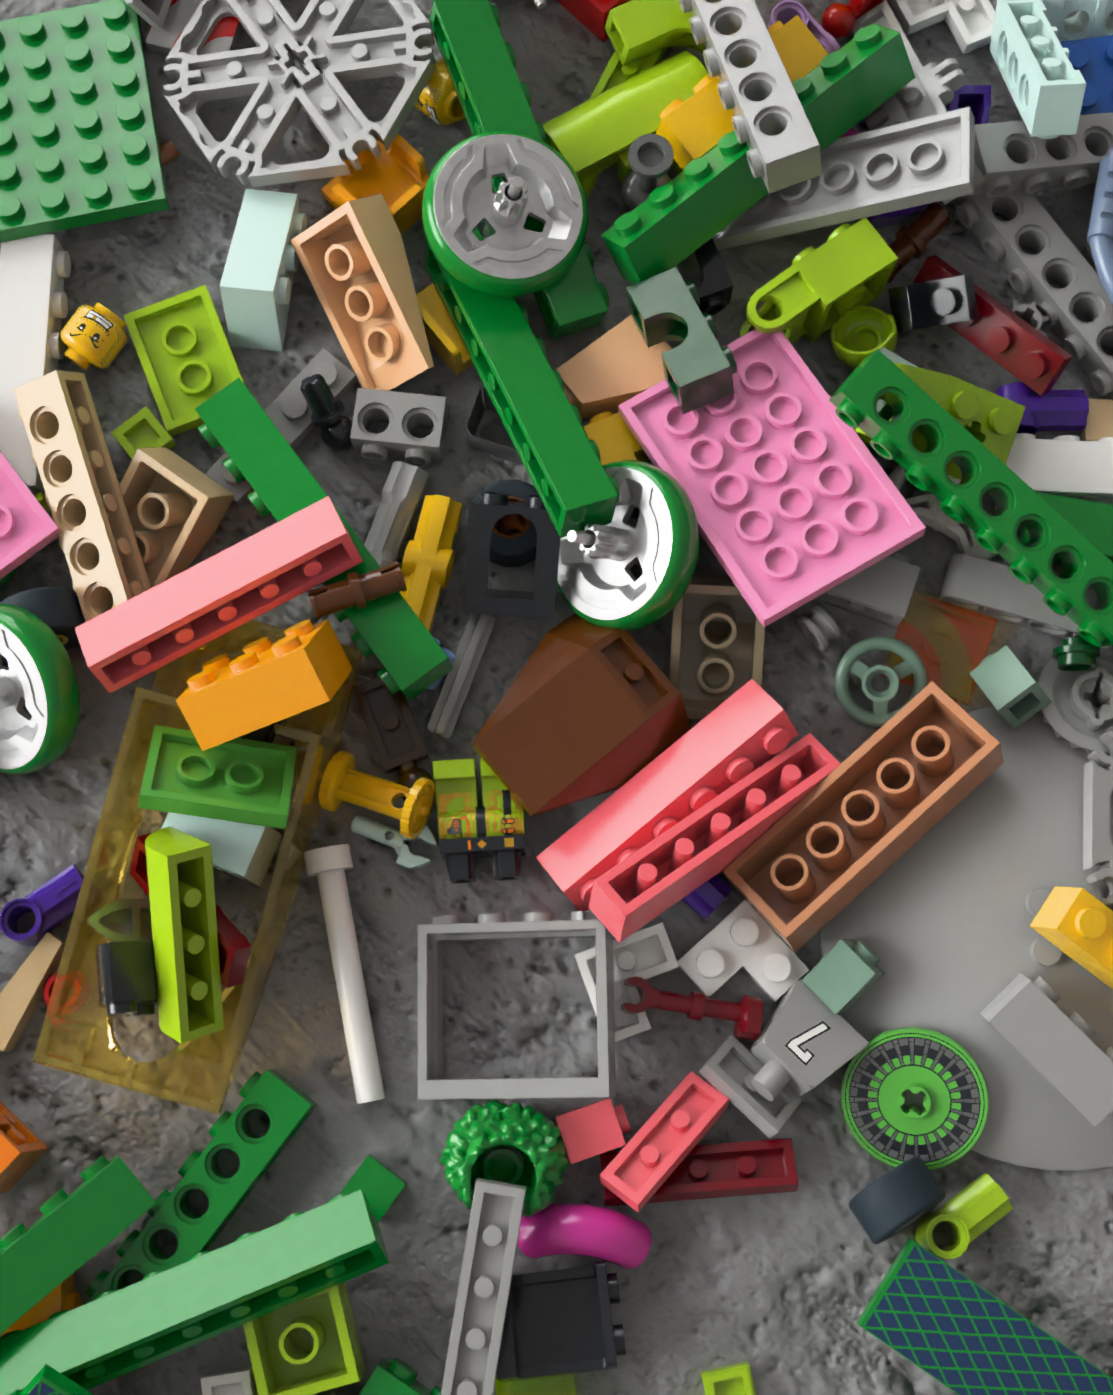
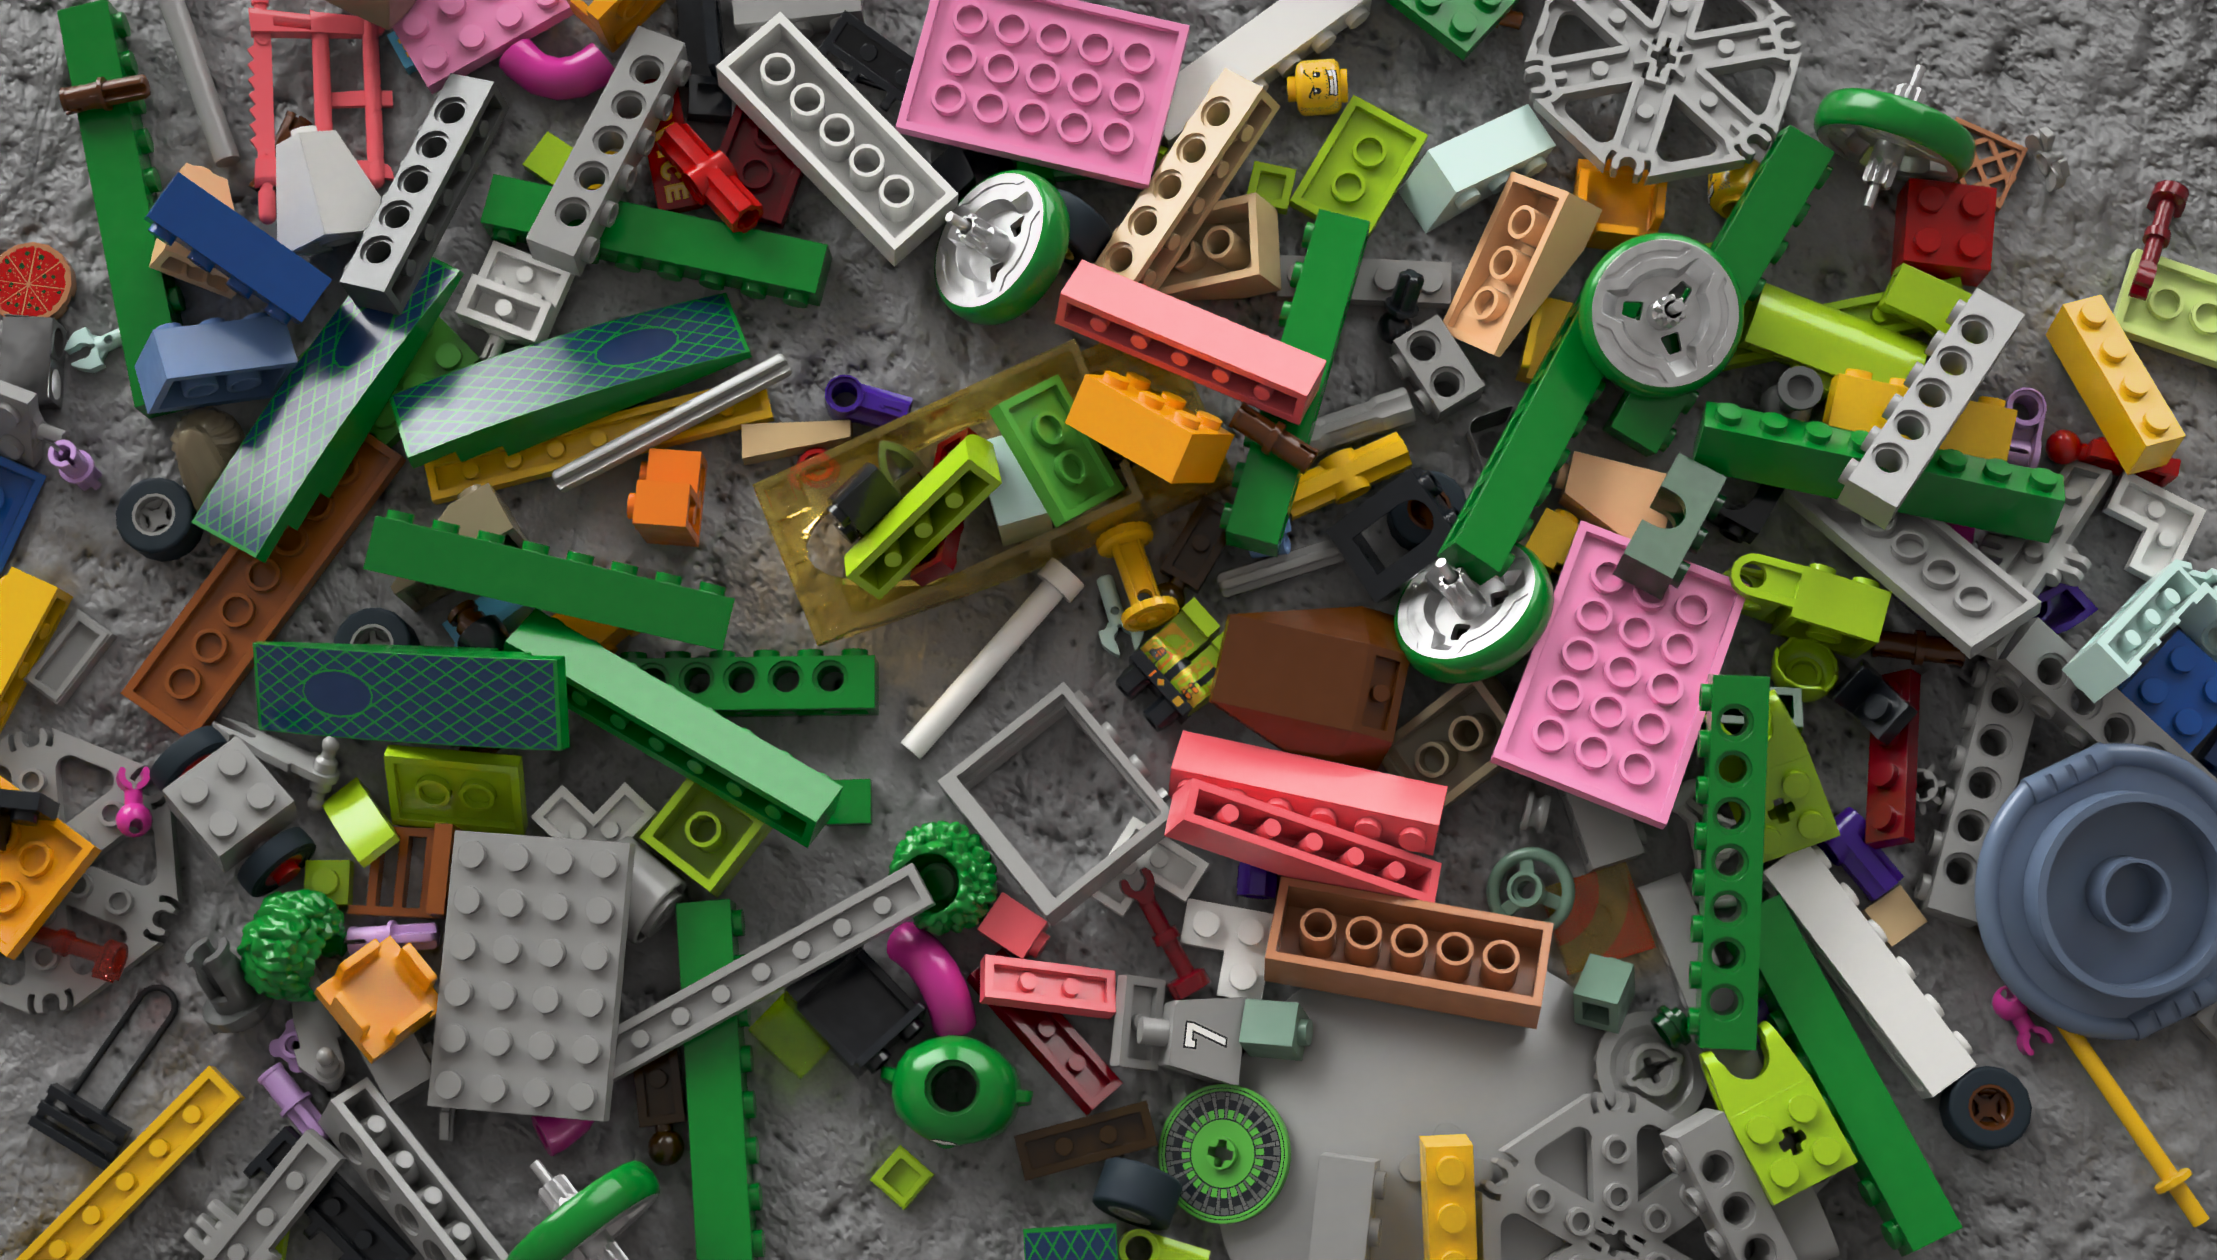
camera: 55 degrees right, 0 degrees up
none -> green piece [880,1035,1033,1149]
none -> dark brown plate [1014,1100,1158,1181]

